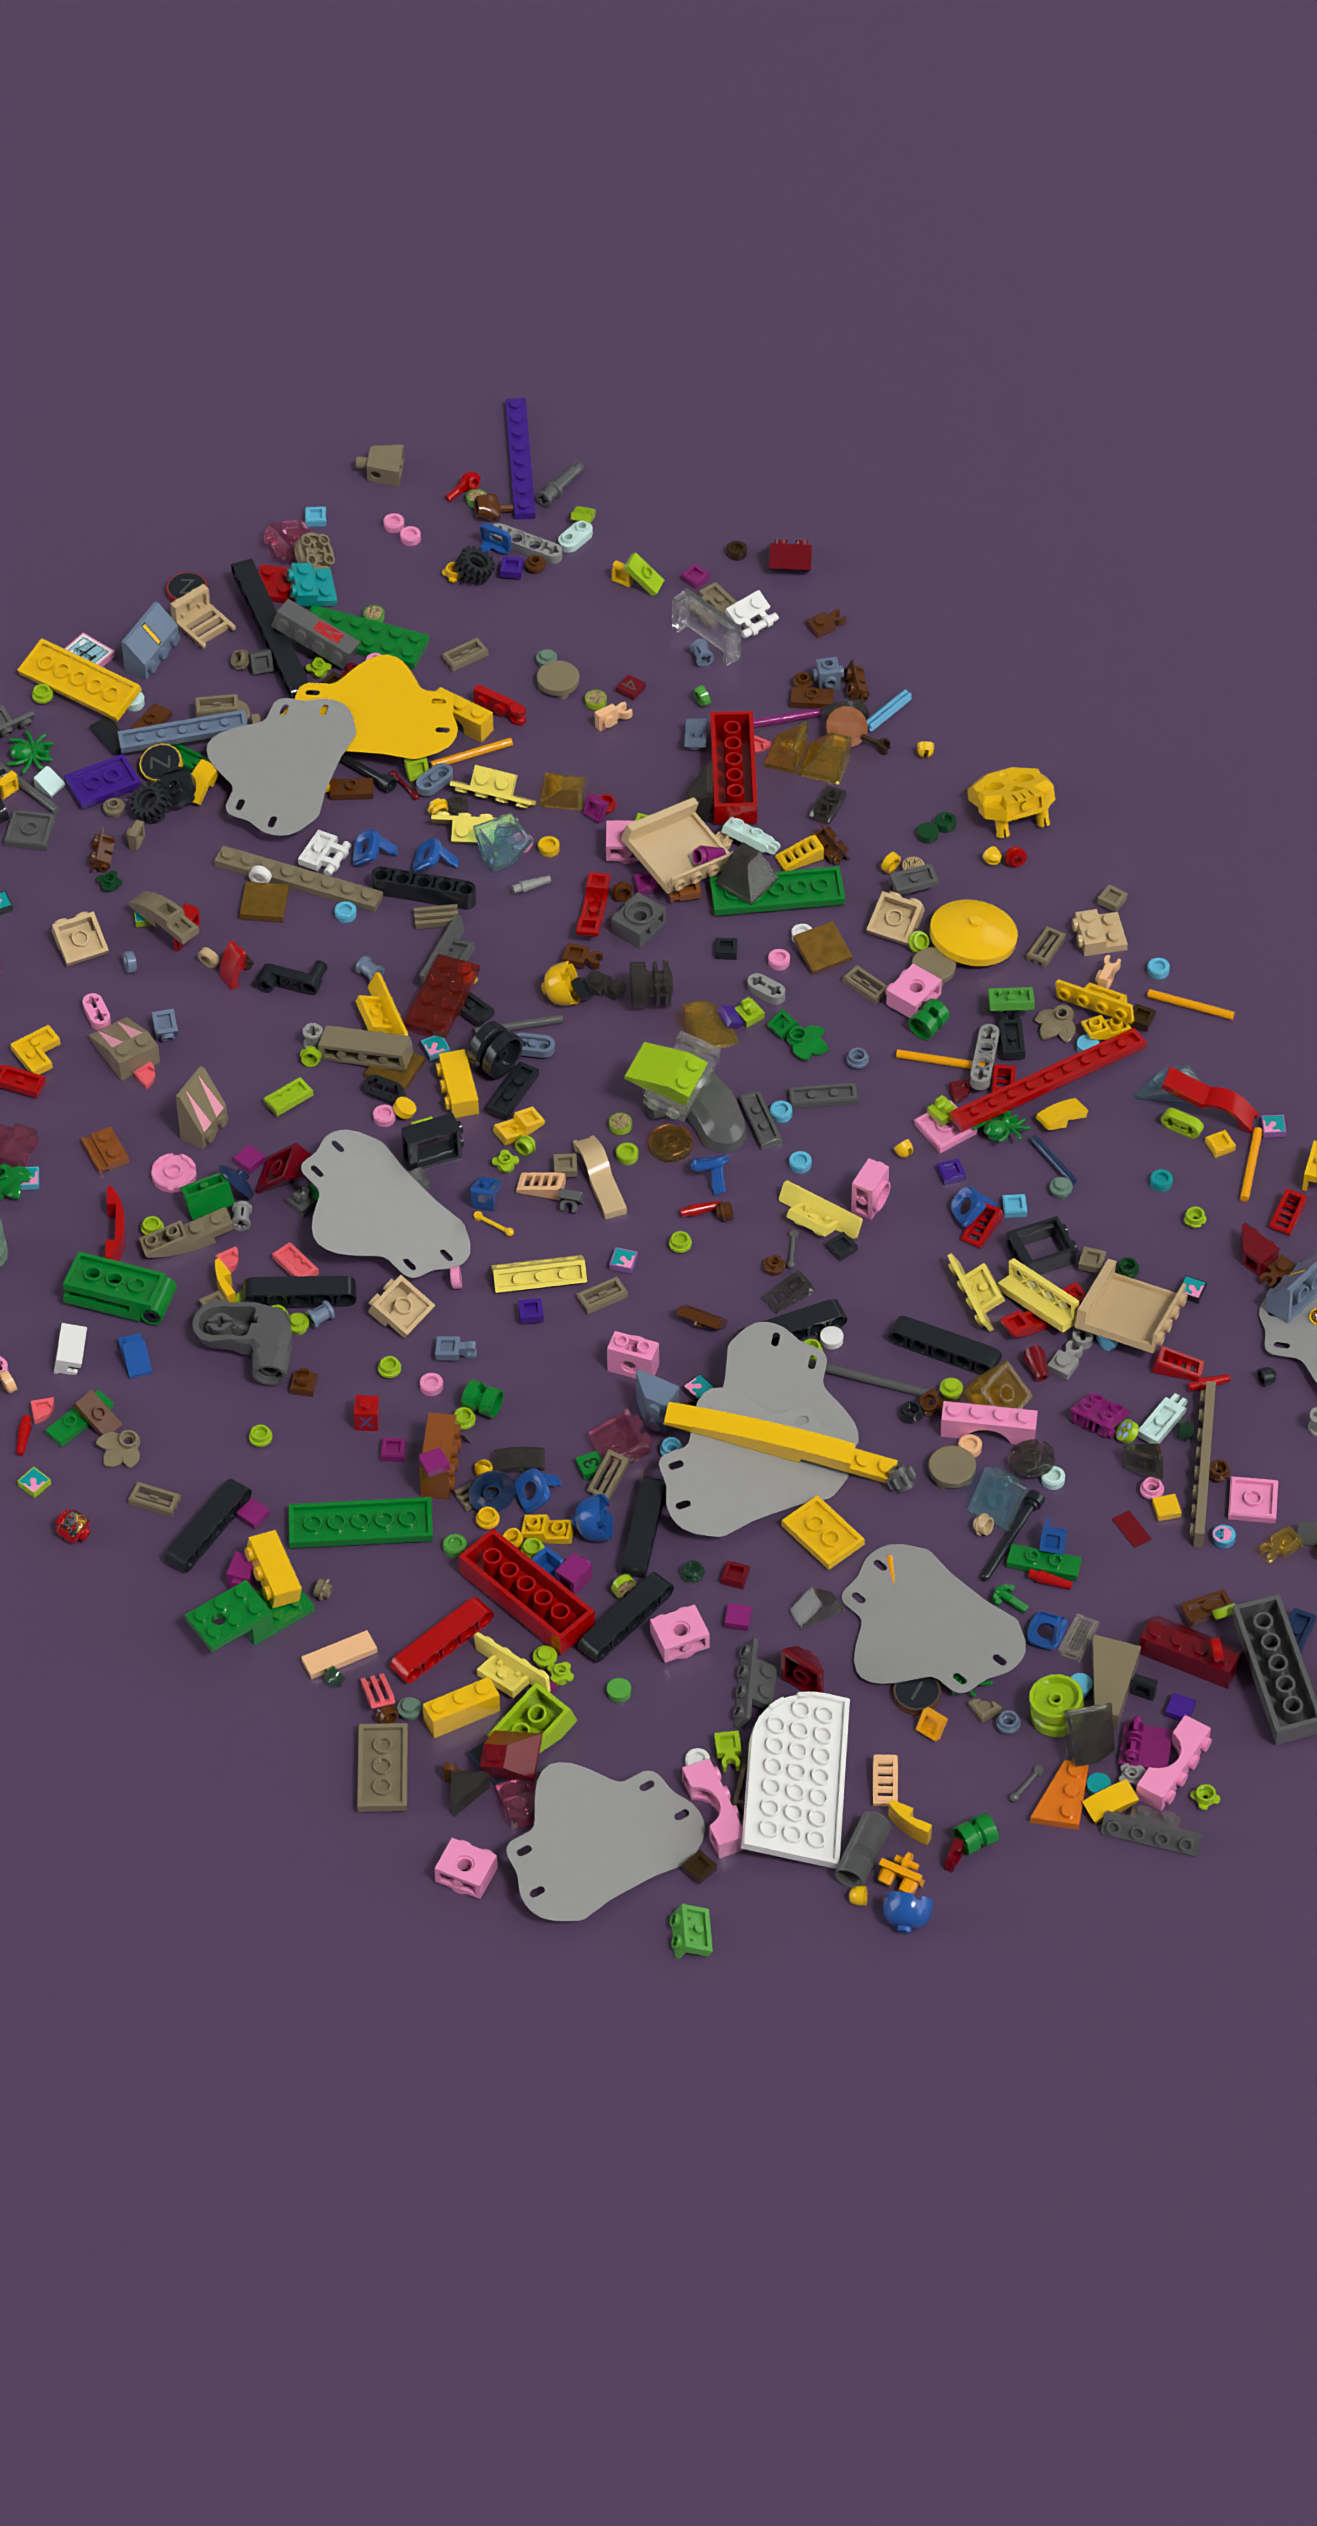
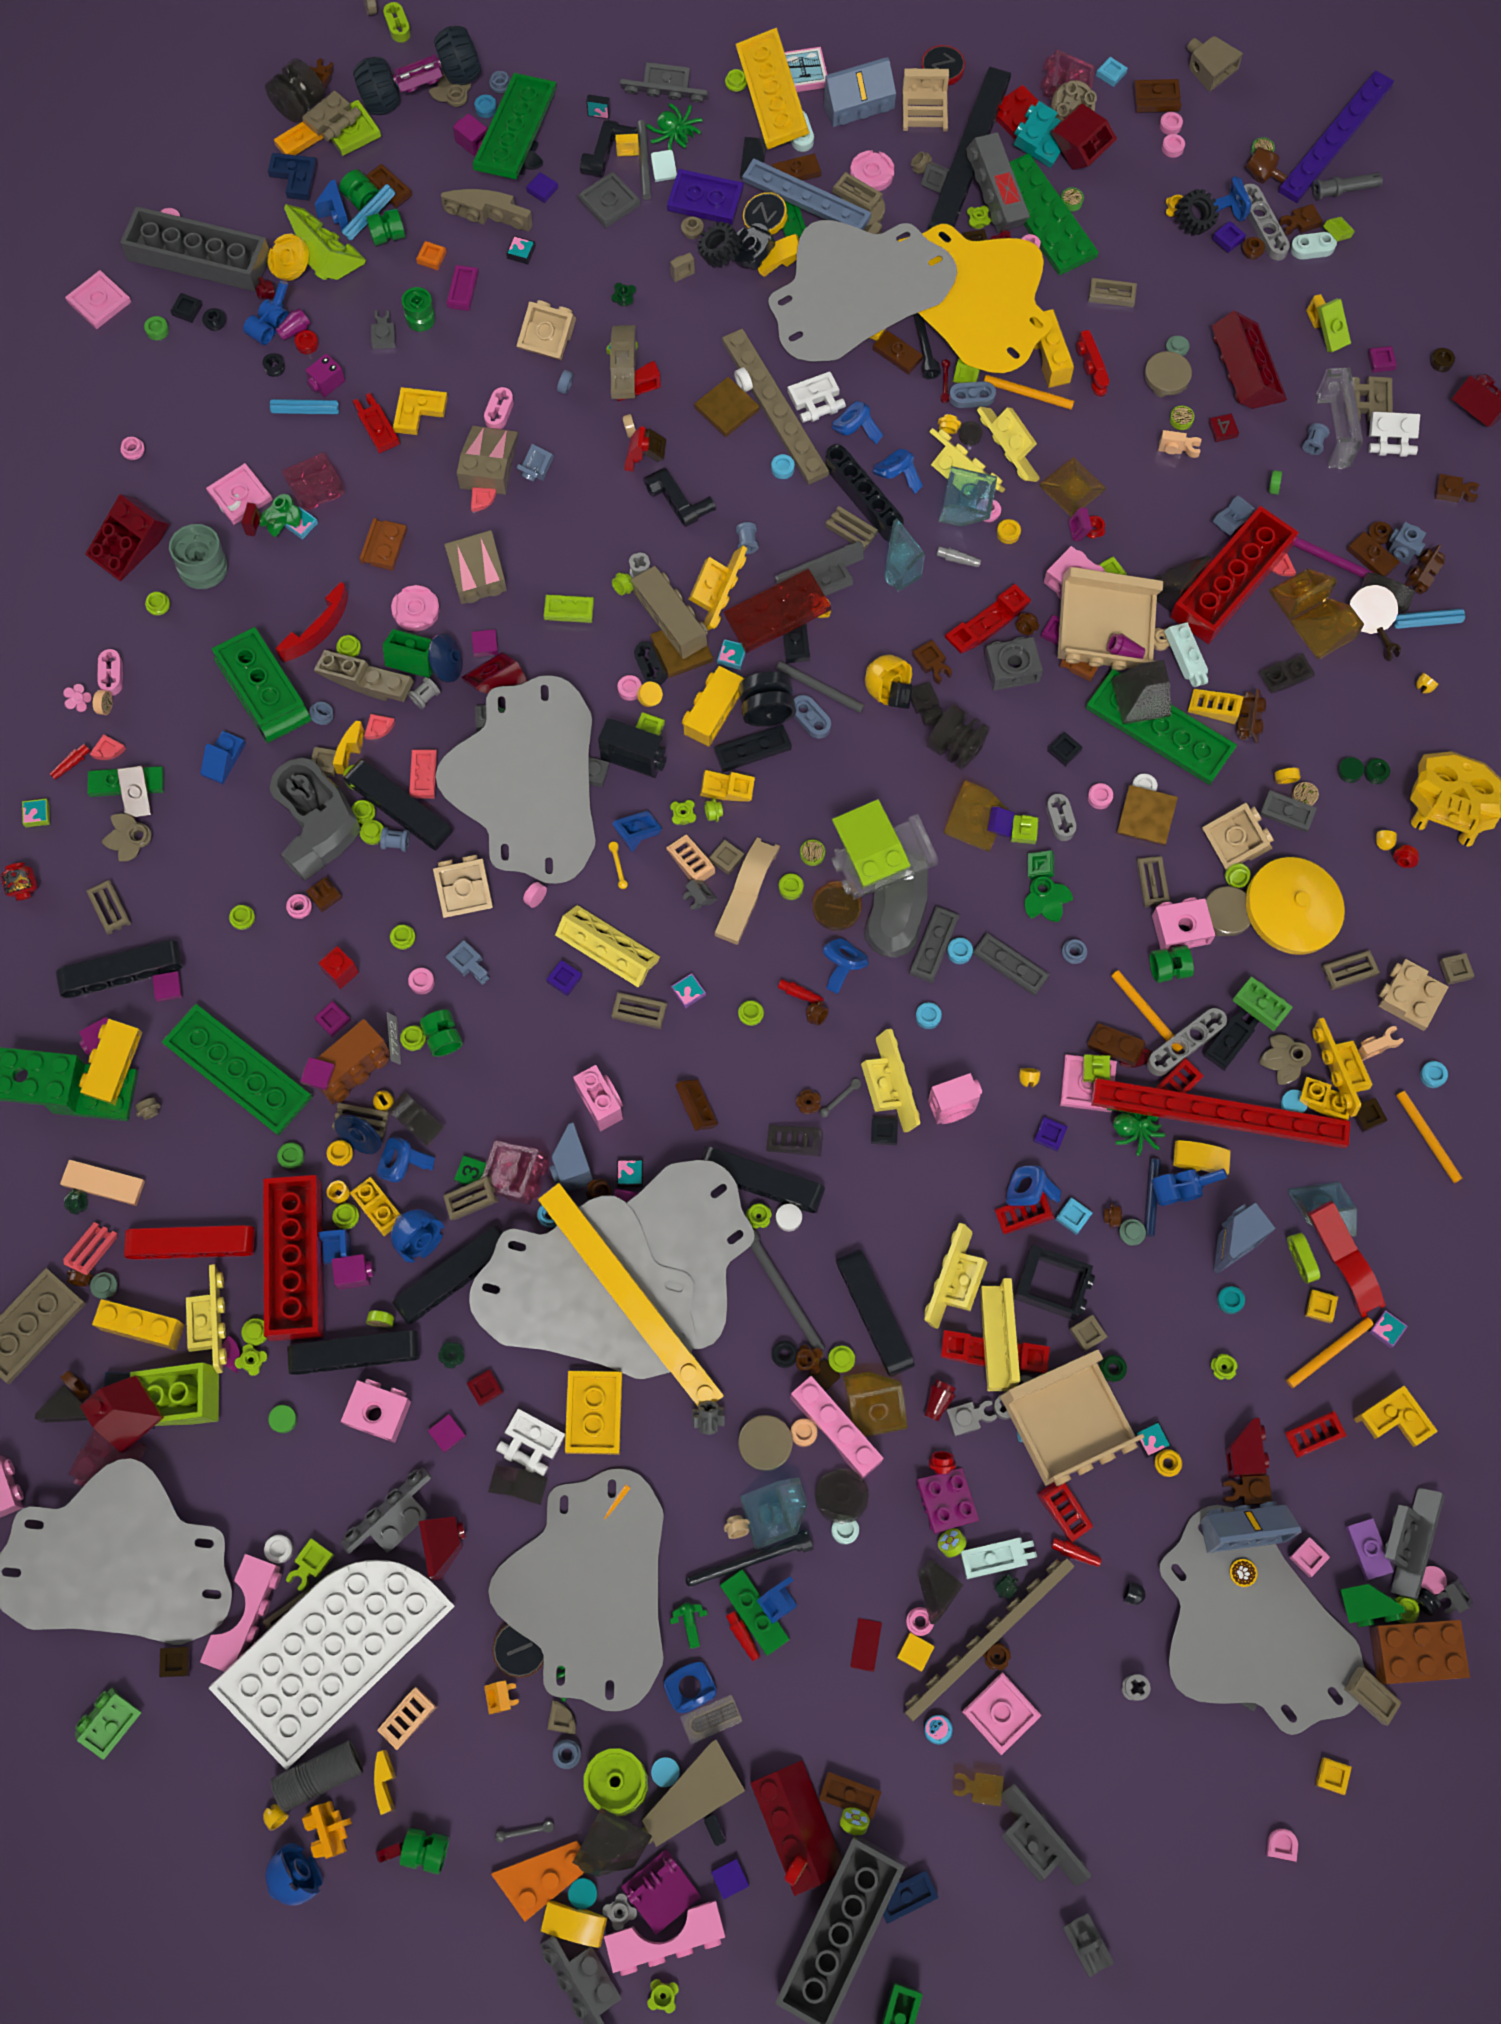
camera: 40 degrees right, 20 degrees up
white hinge [54,1323,87,1375] -> none
reddish brown hinge [88,827,115,873] -> none
red plate [445,471,481,502] -> none
none -> bright pink plate [286,894,312,919]
none -> sand blue plate [309,702,334,725]
none -> white plate [496,1409,566,1476]
none -> bright pink tile [850,150,894,191]
none -> clear light blue slope [884,519,925,592]
none -> red plate [929,1451,956,1474]
none -> dark red slope [1051,103,1117,170]
none -> reddish brown plate [1087,1023,1146,1066]
none -> reddish brown plate [1104,1203,1122,1229]
none -> reddish brown plate [1133,79,1182,112]
none -> blue beam [1151,1168,1227,1206]
none -> yellow plate [1154,1449,1182,1477]
none -> dark red slope [1212,310,1287,409]
none -> sand blue slope [1213,1202,1276,1275]
none -> reddish brown plate [1279,204,1323,235]

